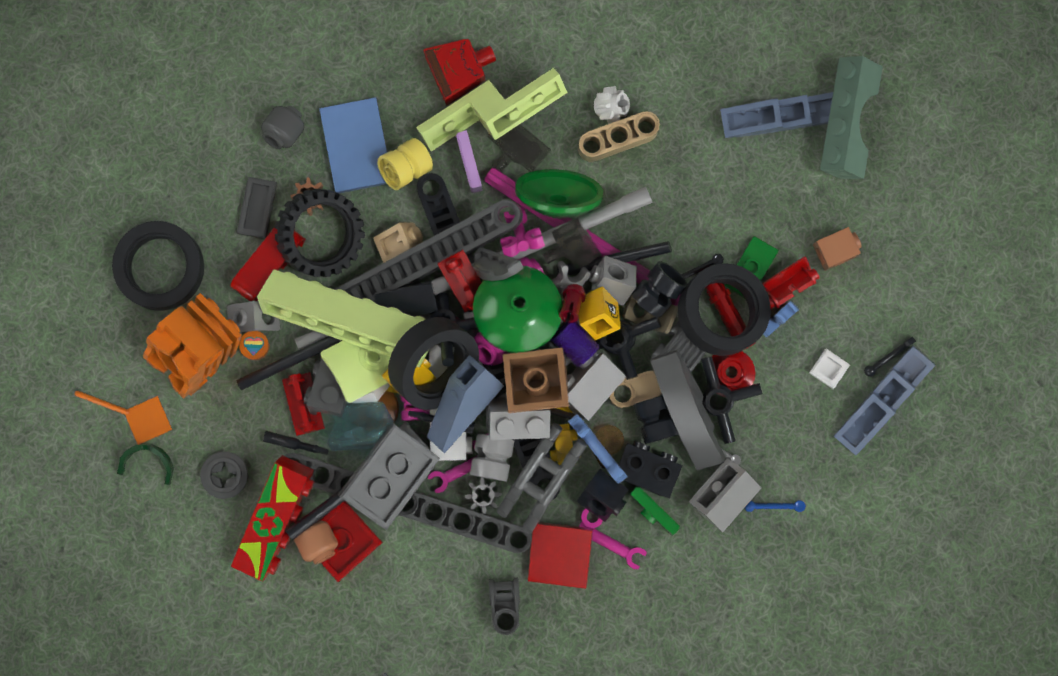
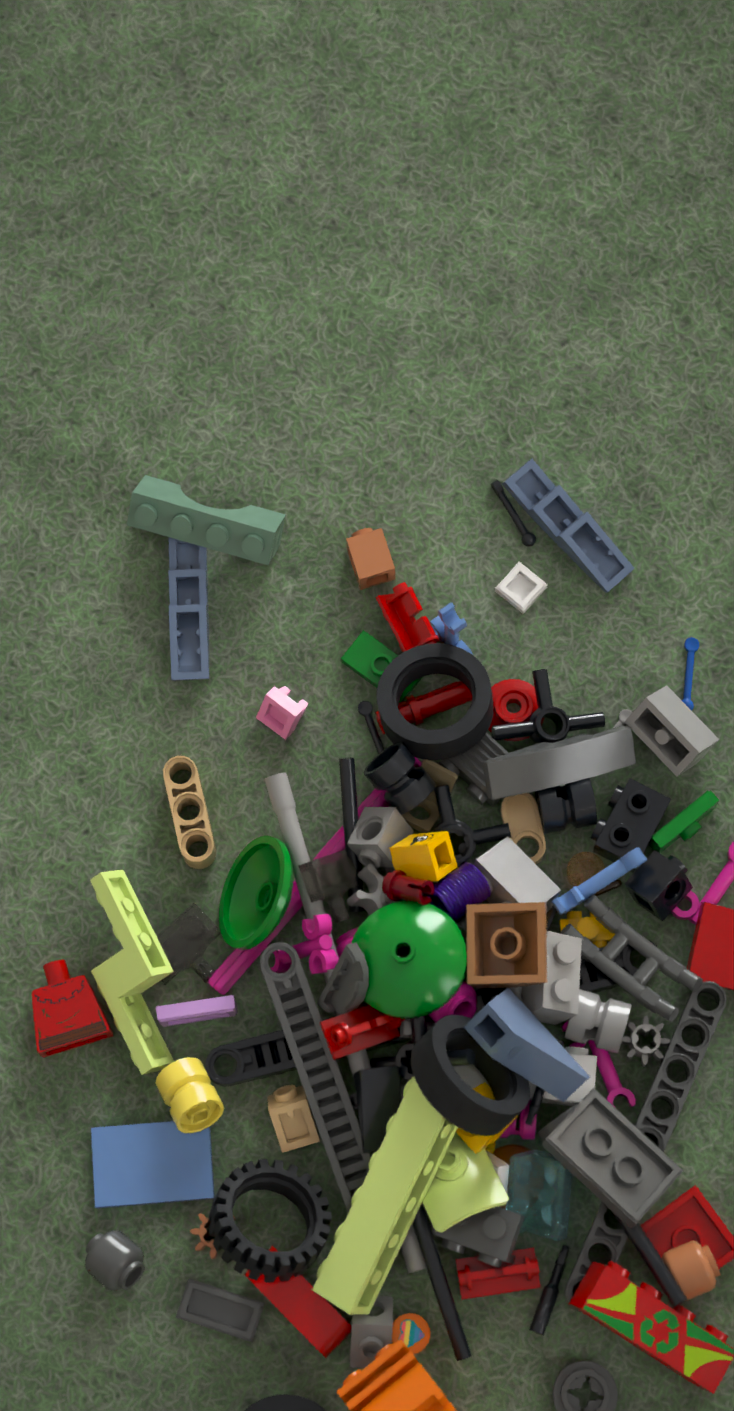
camera: 80 degrees left, 10 degrees down
white gear [594,86,630,123] -> none
none -> bright pink tile [256,686,308,740]

